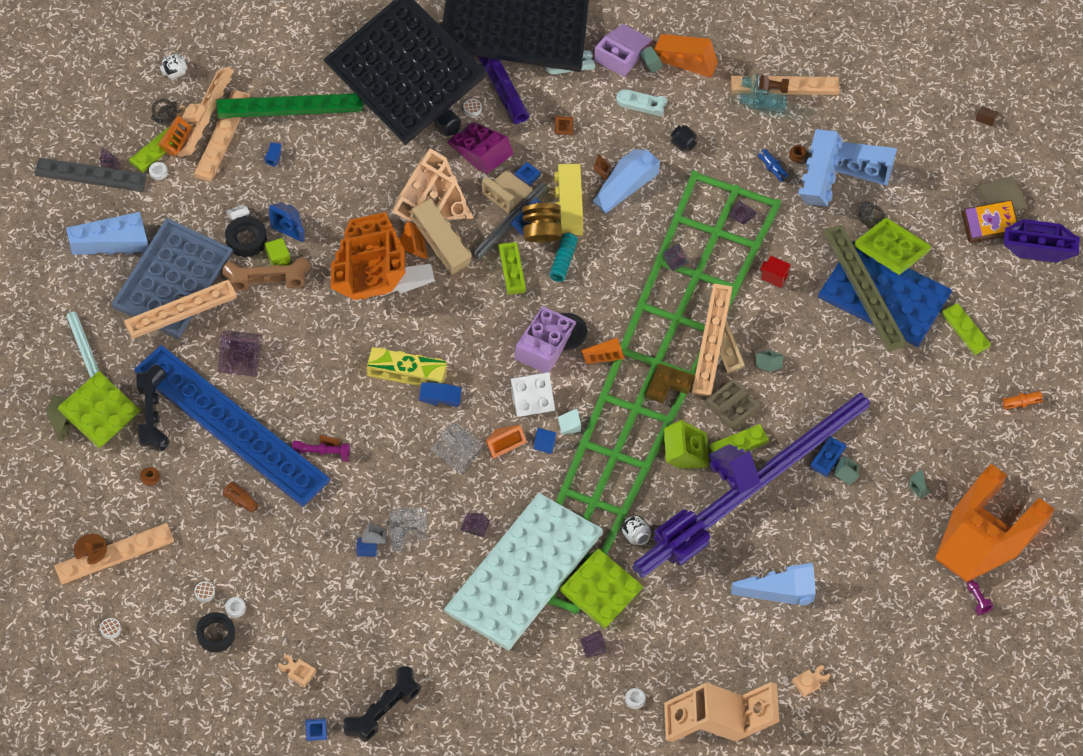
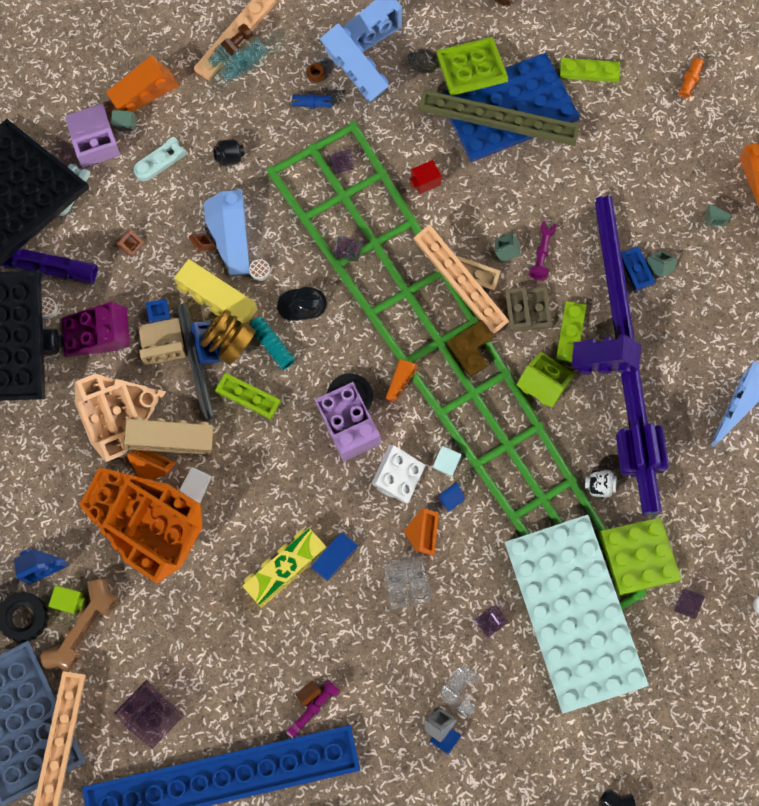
camera: 50 degrees left, 15 degrees up
none -> tile [249,259,270,281]
none -> black piece [277,287,327,321]
none -> magenta piece [529,221,557,281]

